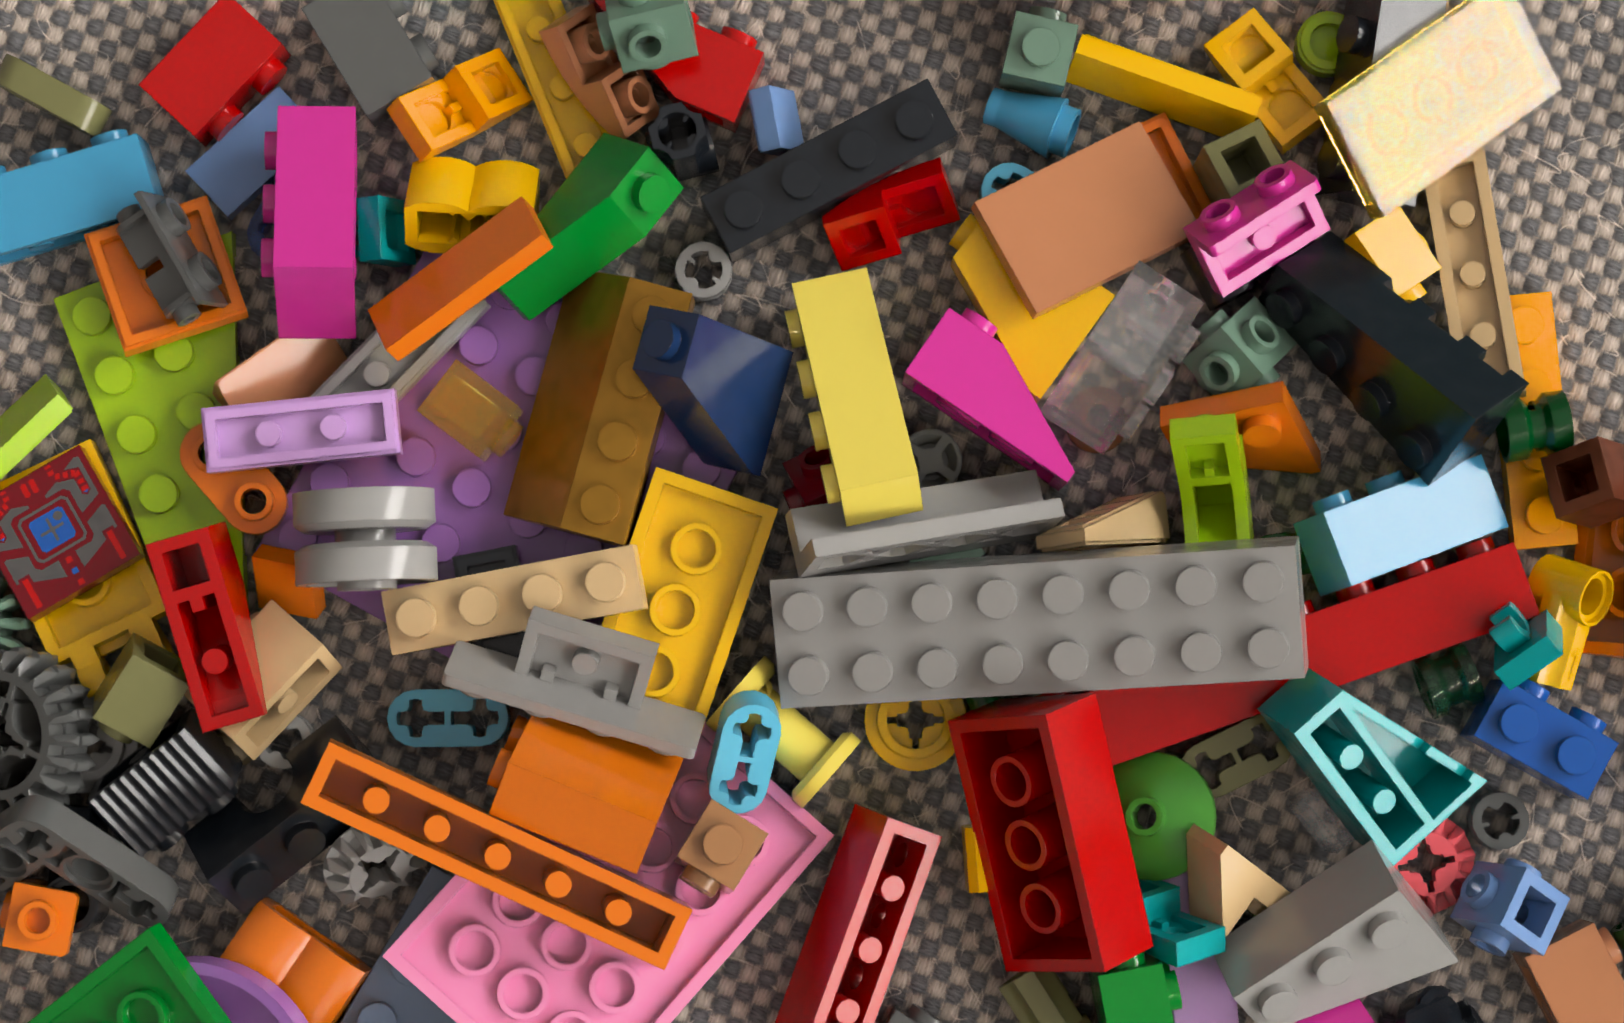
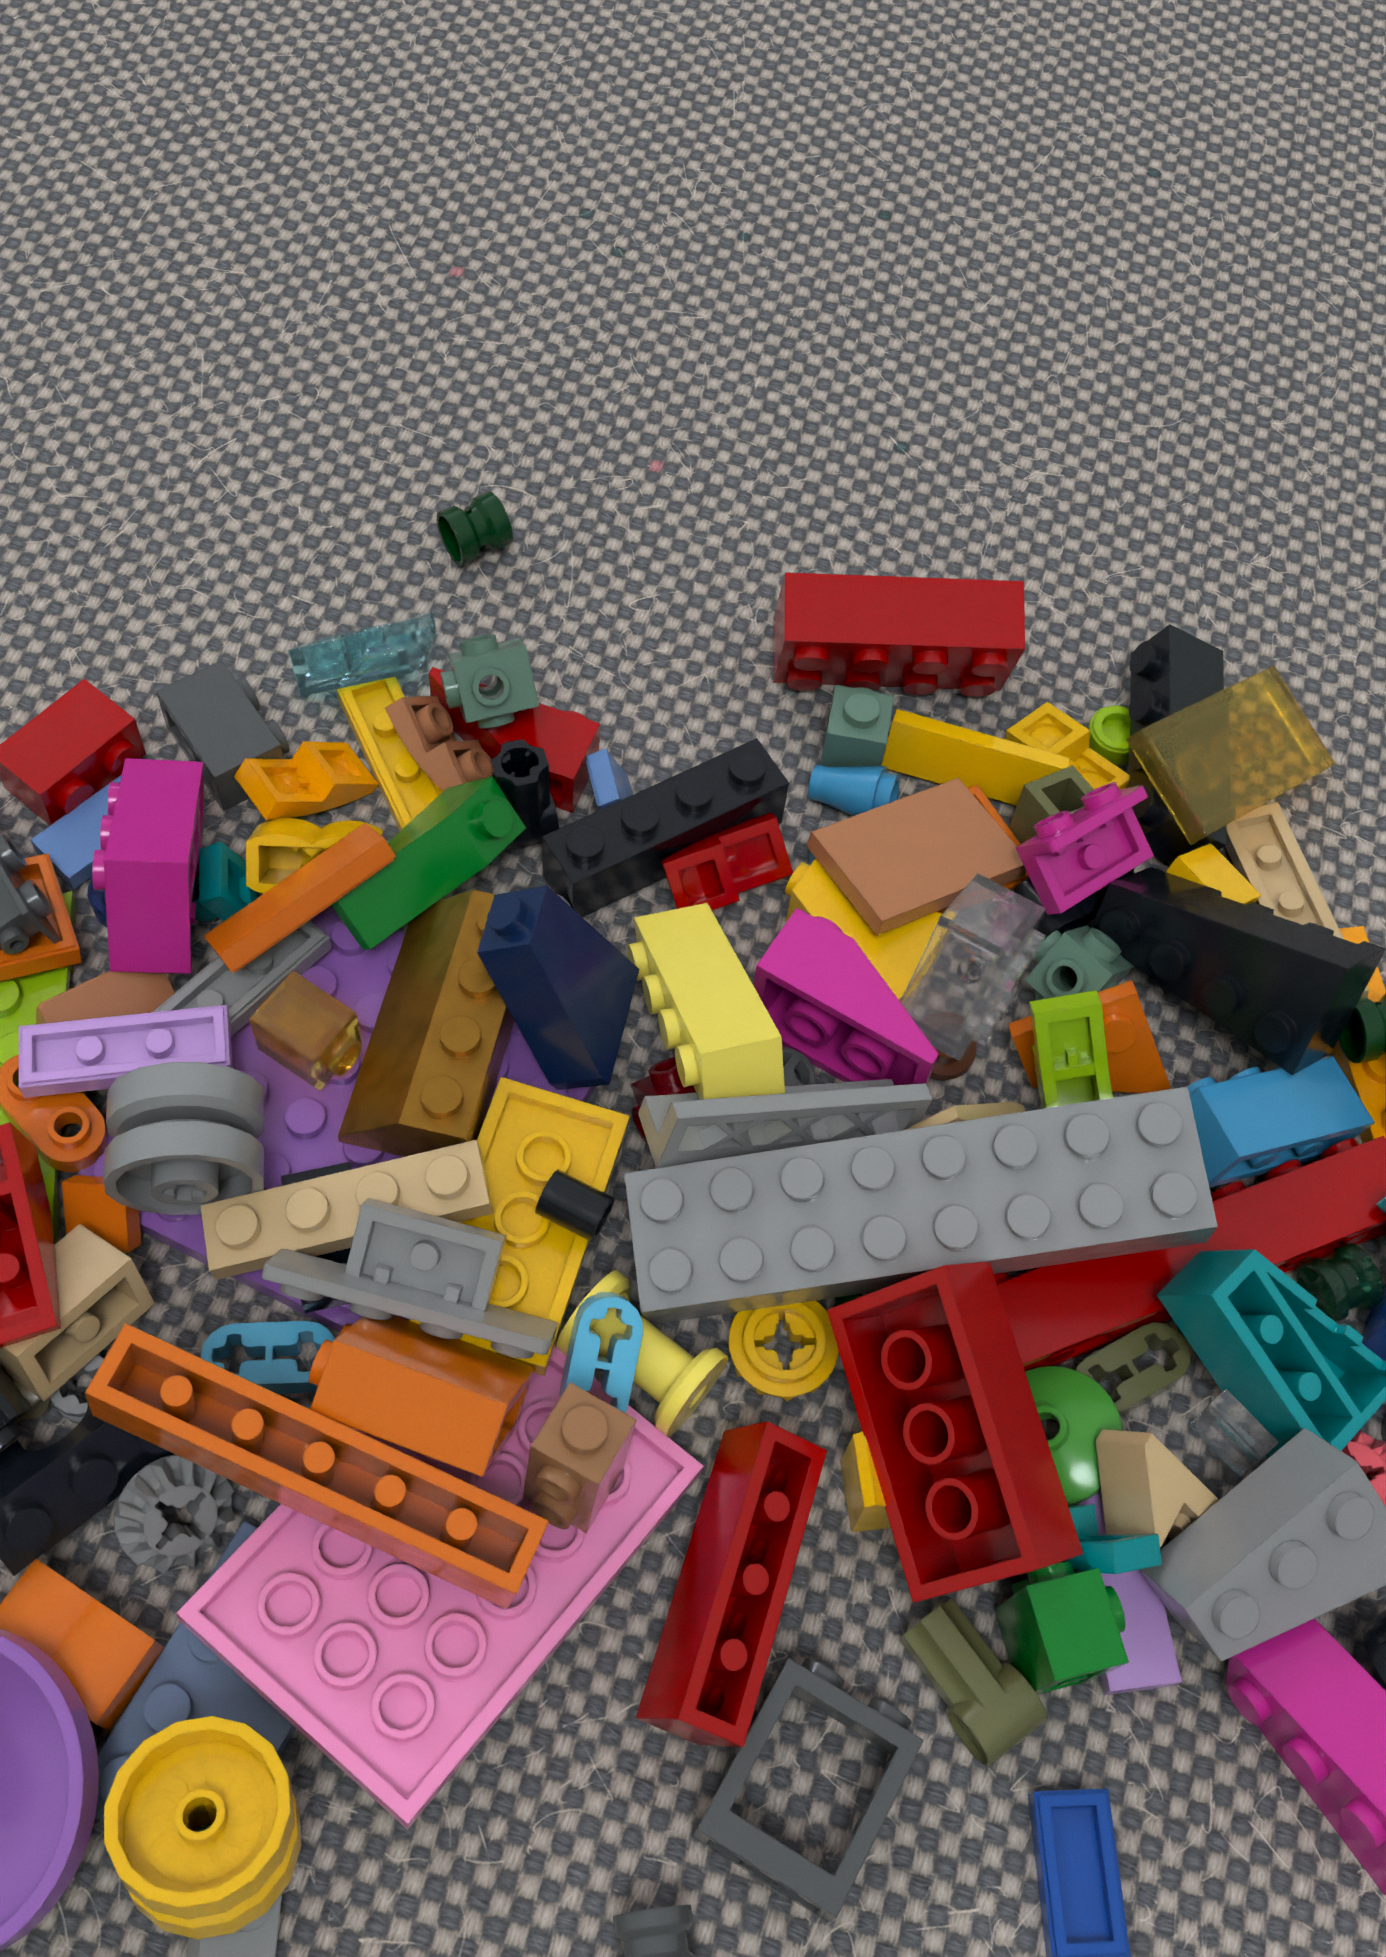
camera: 10 degrees left, 25 degrees down
none -> black hinge [535,1169,615,1242]

